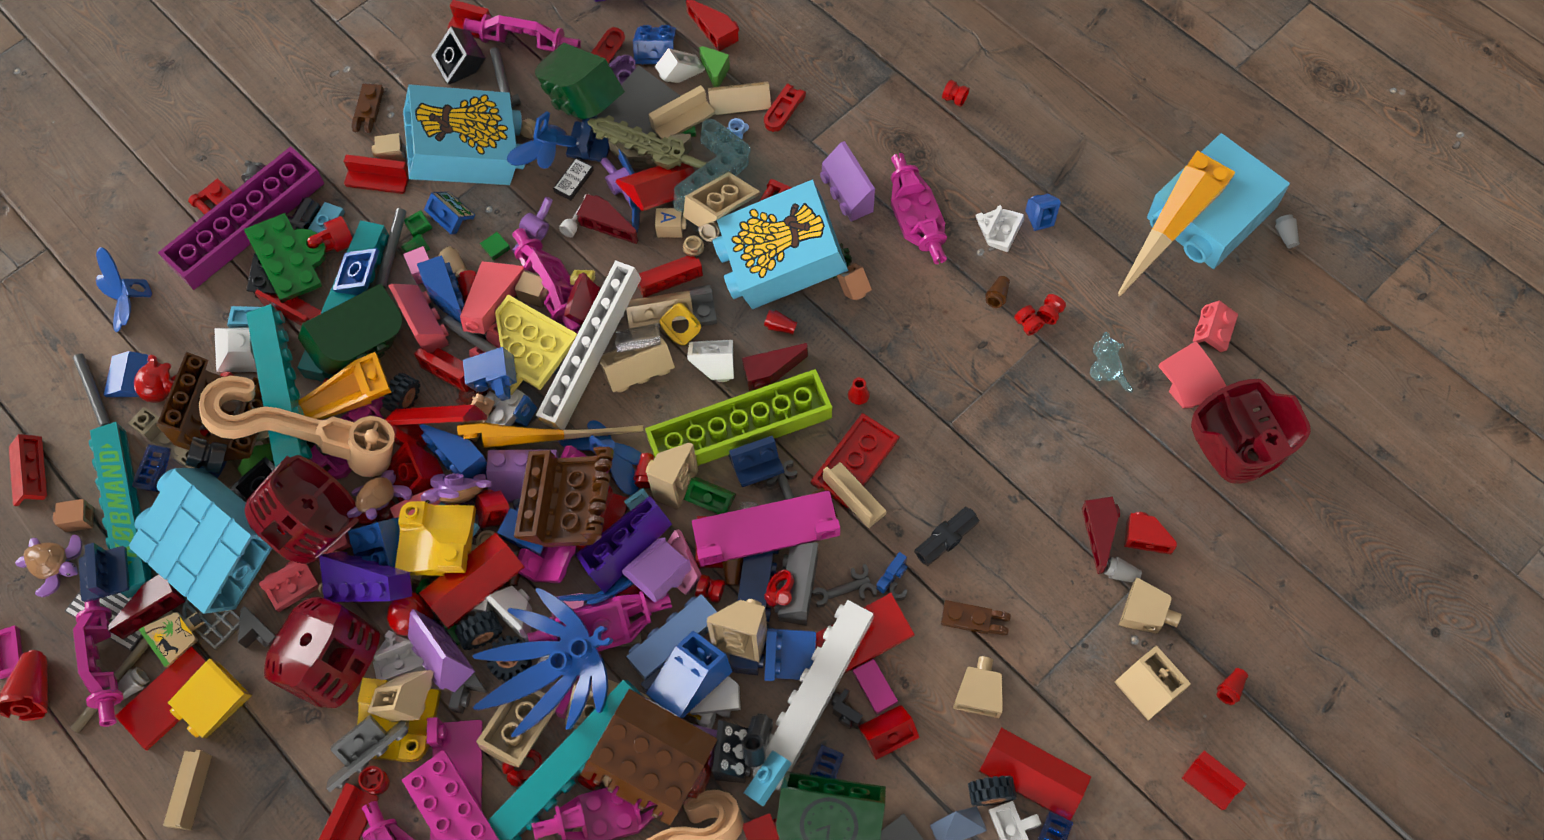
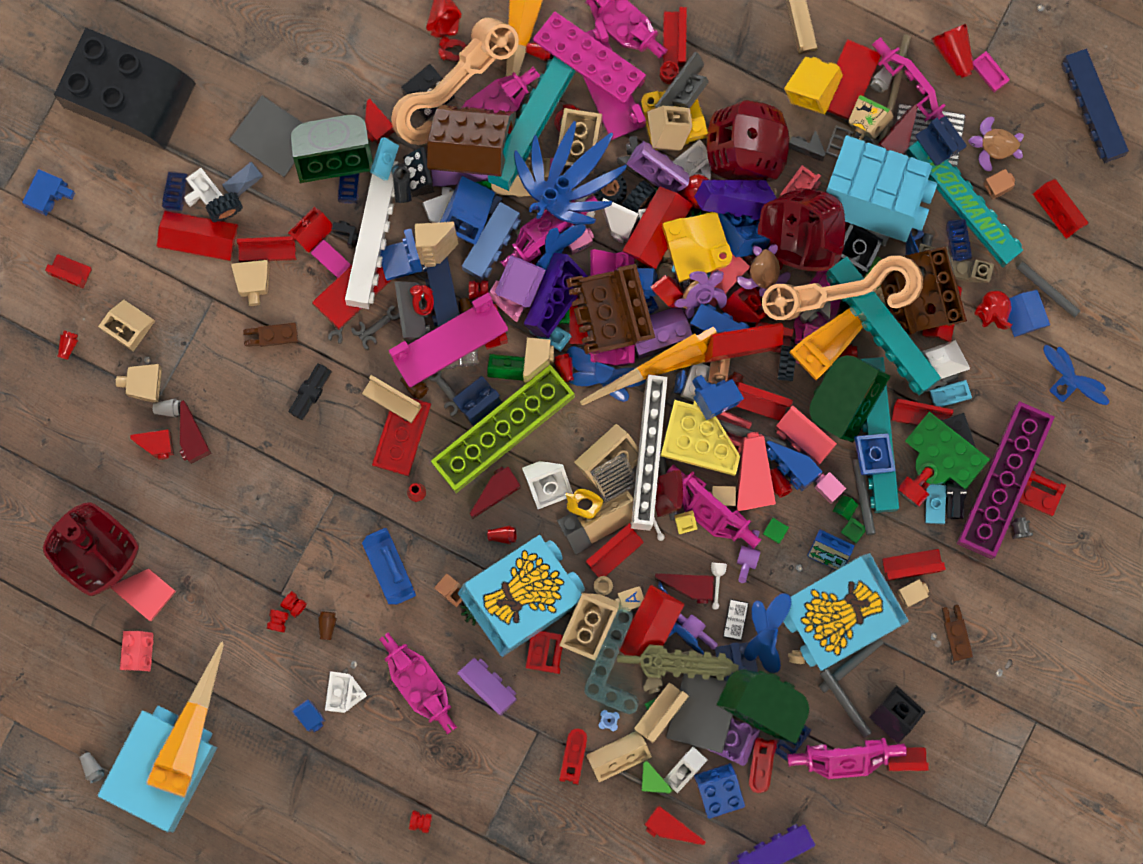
camera: 160 degrees right, 15 degrees up
black wheel [185,436,227,473] -> none
tan cone [438,246,467,278] -> none
blue plate [876,552,908,594] -> none
clear light blue animal [1090,332,1133,393] -> none
none -> red panel [237,236,296,262]
none -> blue piece [362,528,416,604]

